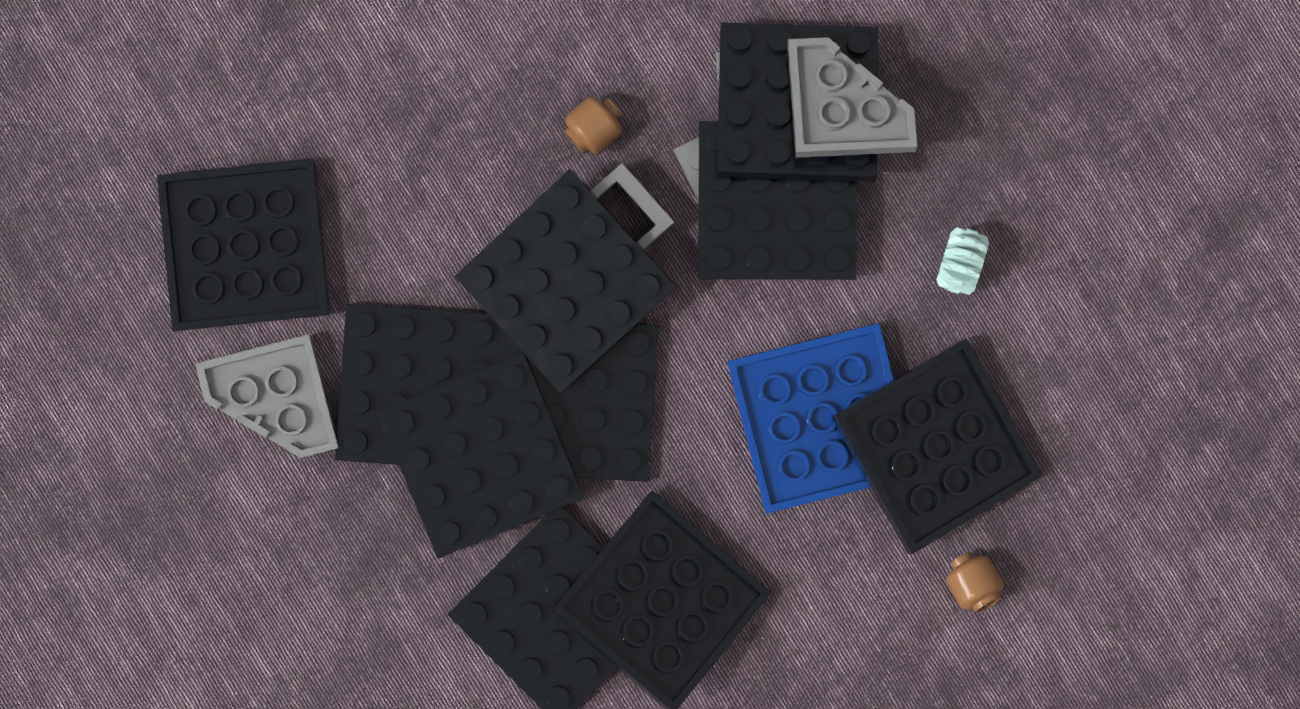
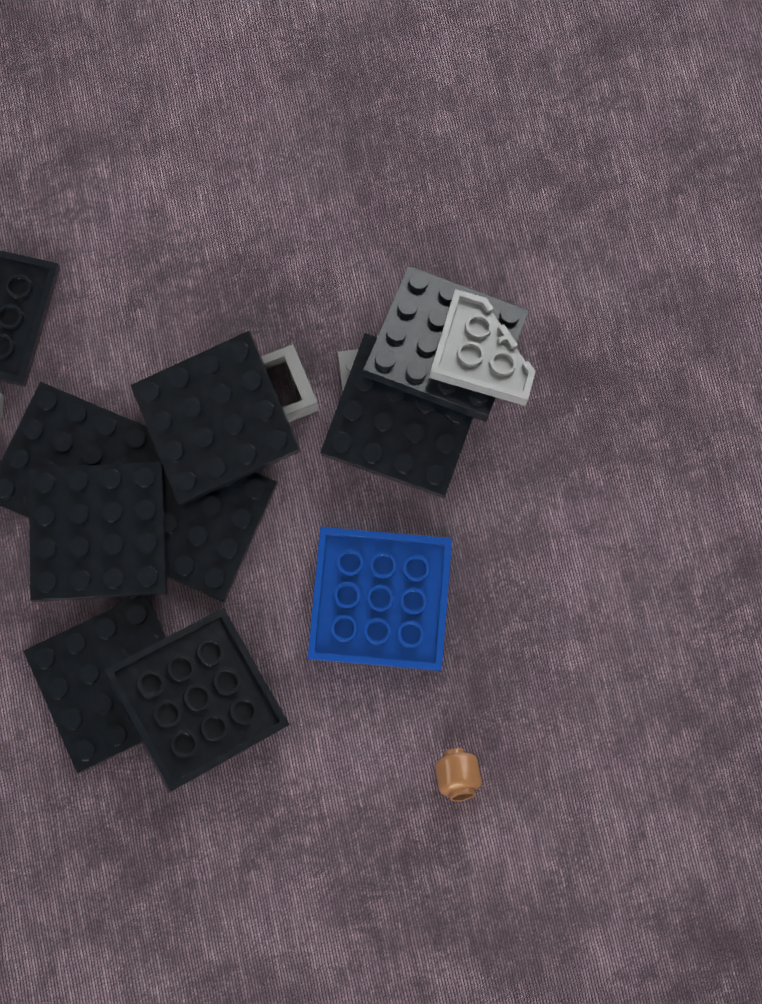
camera: 15 degrees right, 10 degrees down
medium nougat head [564,96,623,155] -> none
black plate [831,339,1042,554] -> none
light aqua gear [937,228,989,295] -> none

